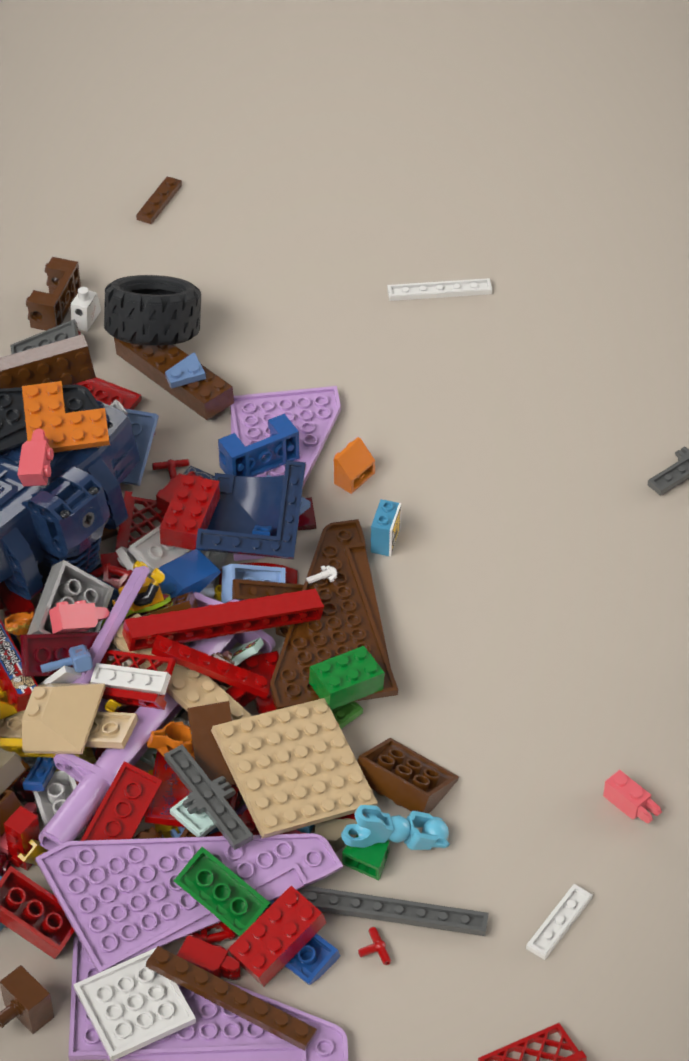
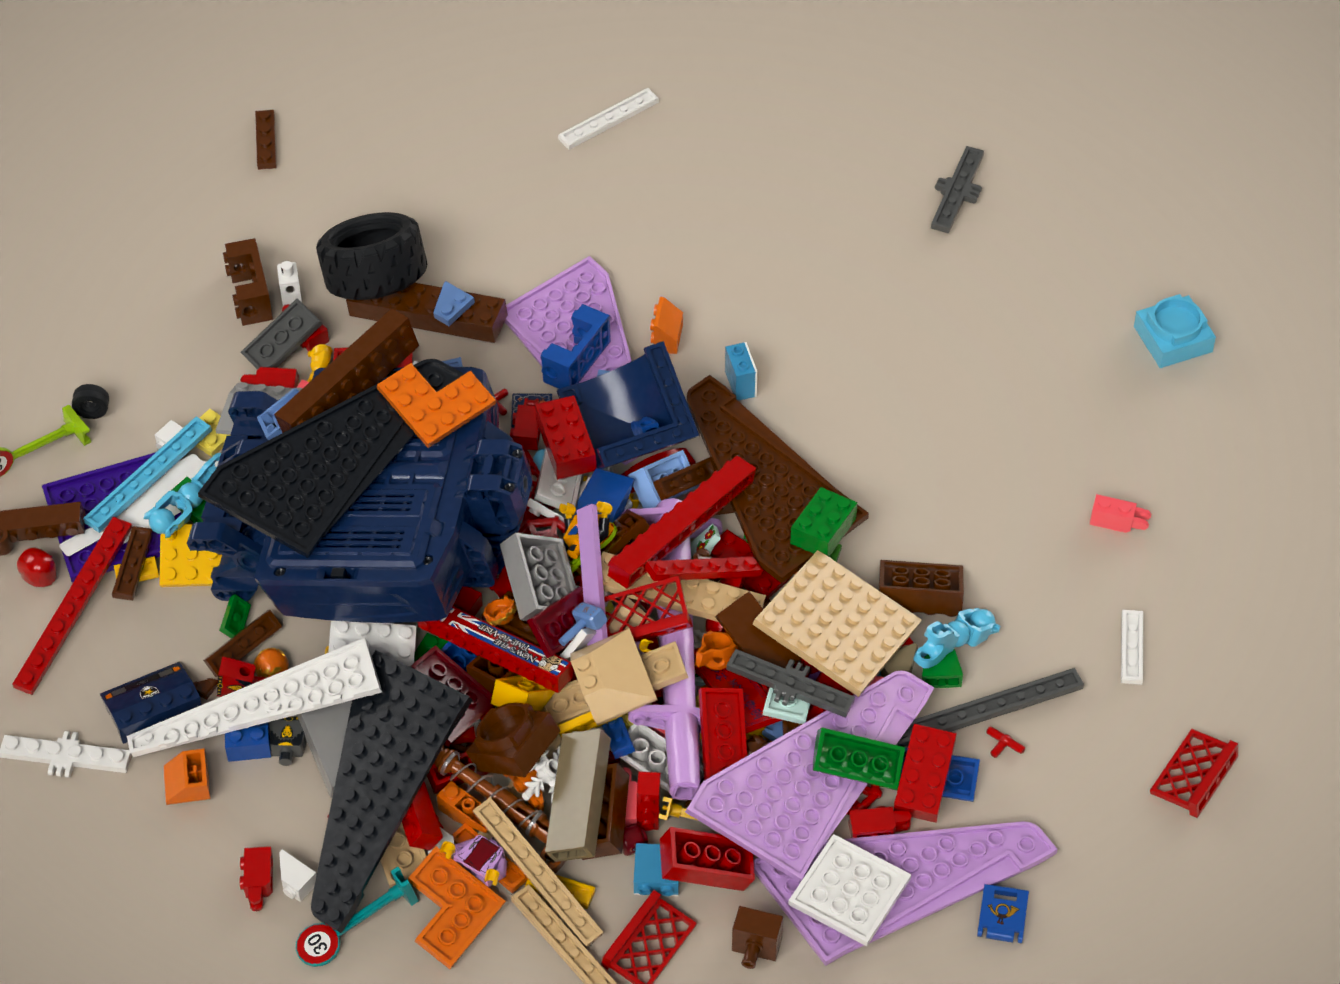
camera: 30 degrees left, 5 degrees up
coral hinge [17,429,54,486] -> none
coral hinge [49,600,110,634] -> none
white plate [90,663,171,695] -> none
reddish brown plate [146,946,317,1051] -> none
white piece [306,566,337,584] -> none

